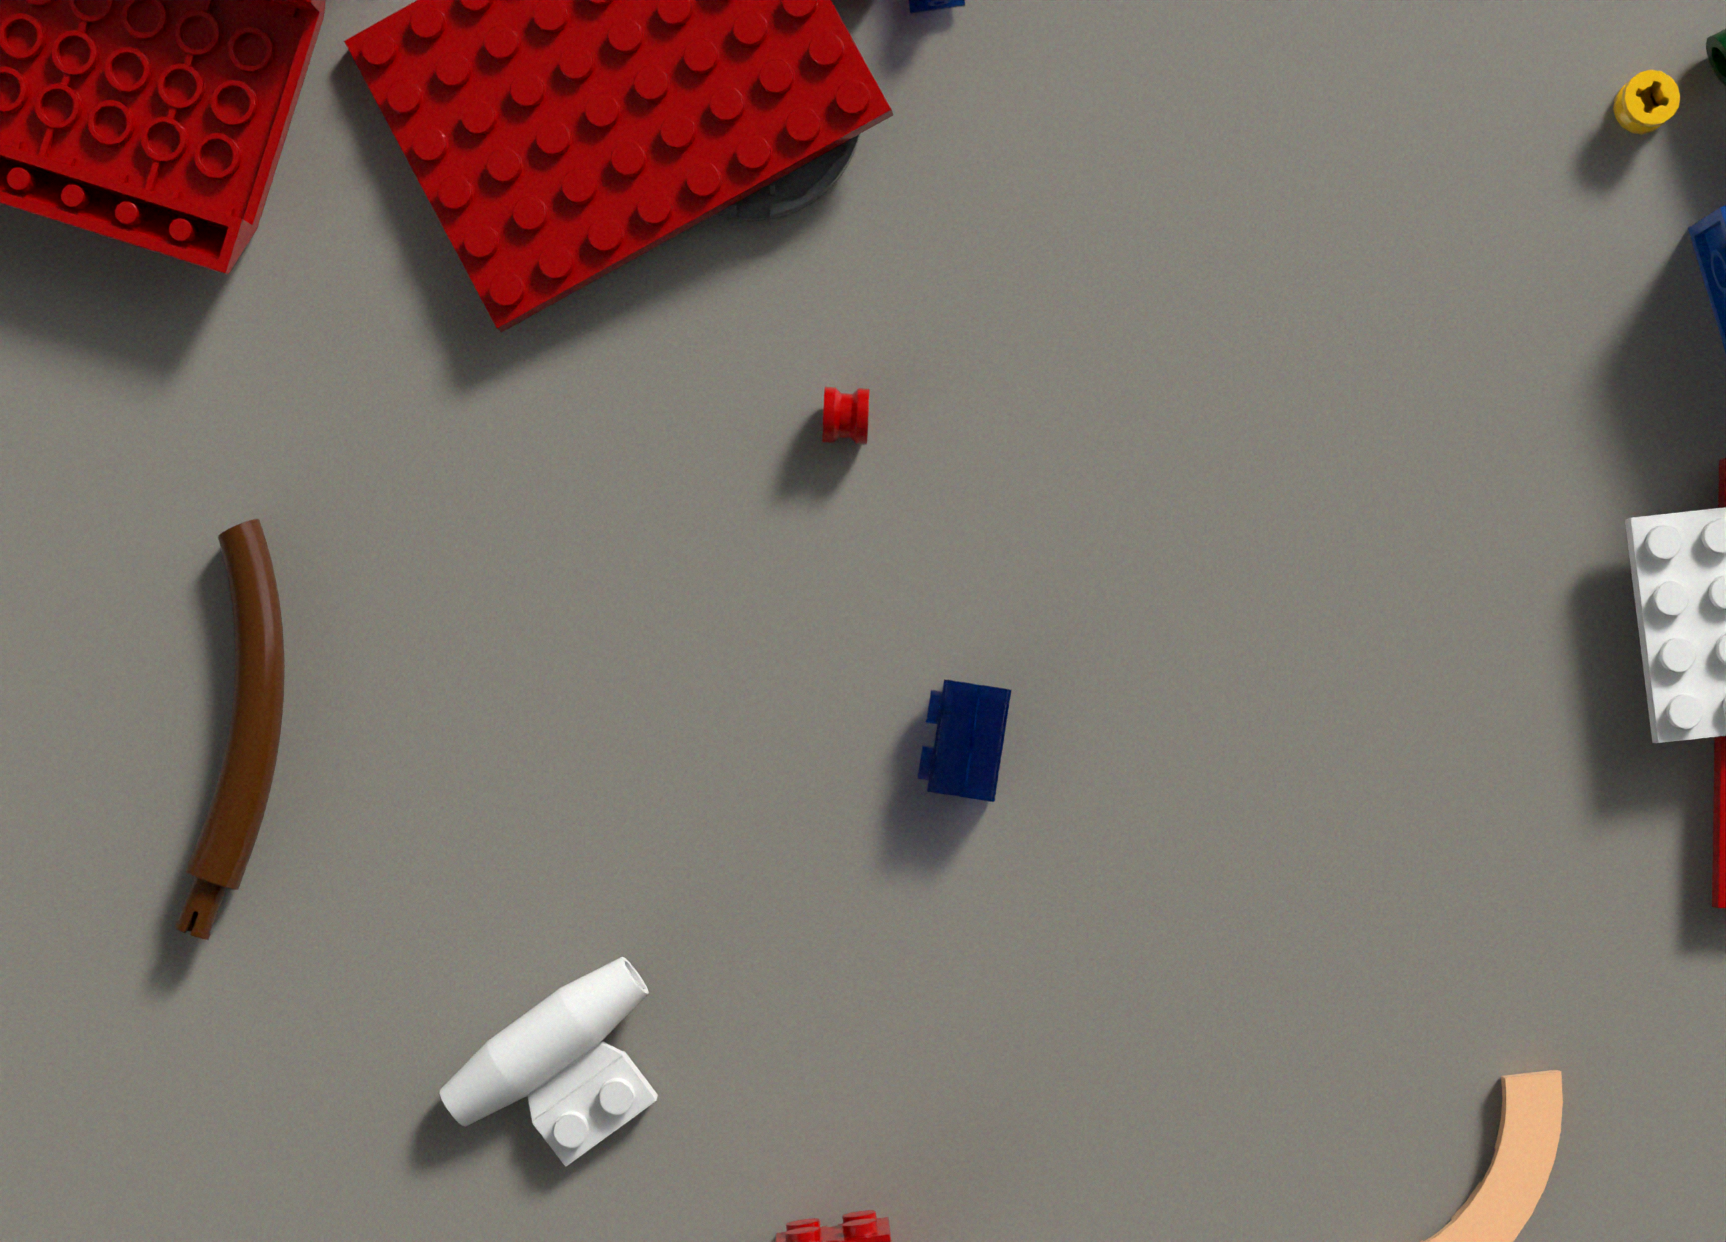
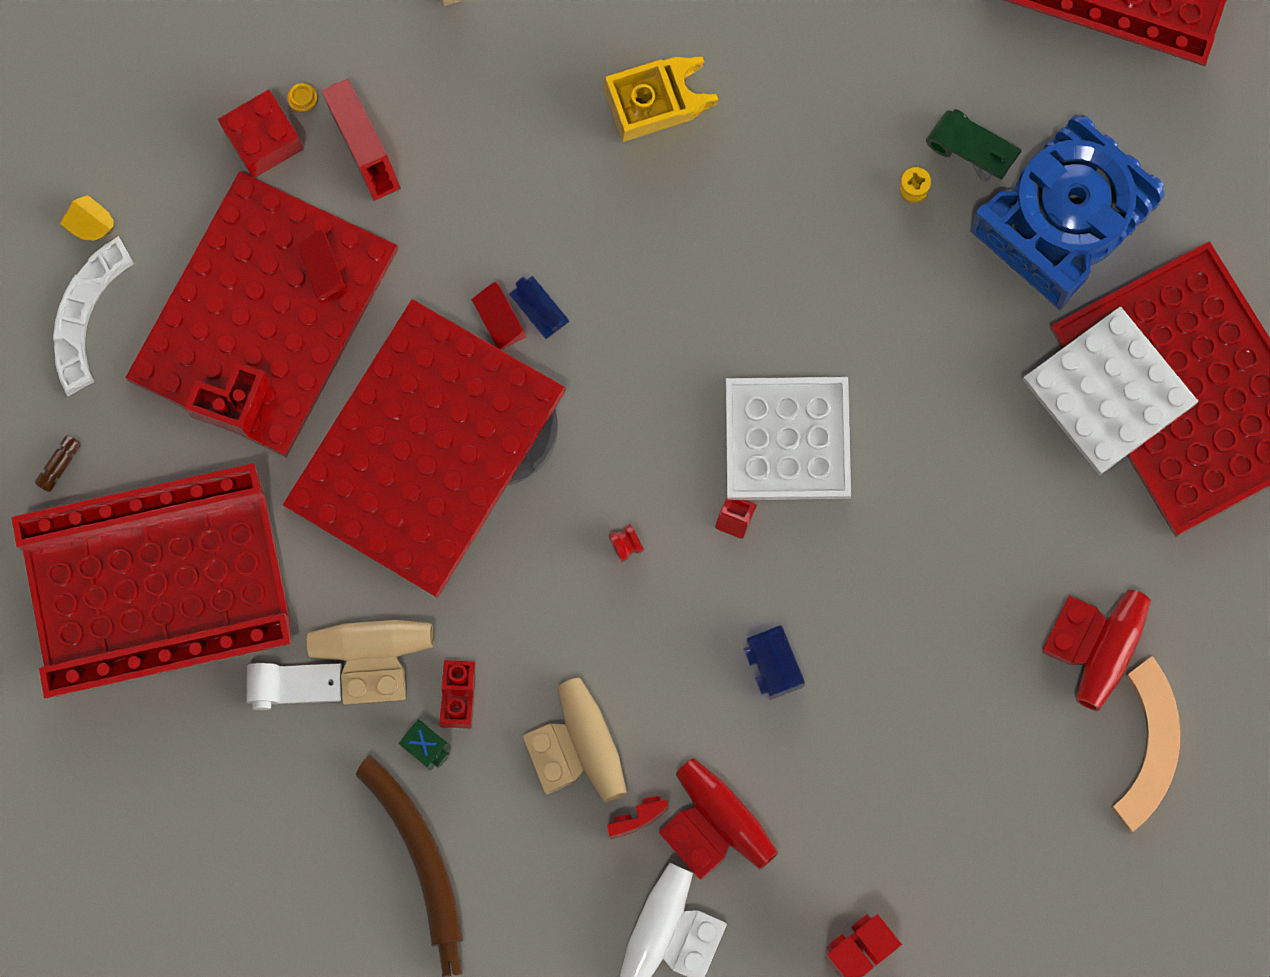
camera: 20 degrees left, 10 degrees down
none -> white door [246,663,342,710]
none -> tan plate [307,620,434,705]
none -> dark green brick [398,719,450,771]
none -> red slope [439,660,475,729]
none -> tan plate [523,678,627,803]
none -> red slope [607,796,669,840]
none -> red plate [658,758,778,880]
none -> red slope [715,498,757,539]
none -> white plate [726,377,851,500]
none -> red plate [1042,589,1151,711]

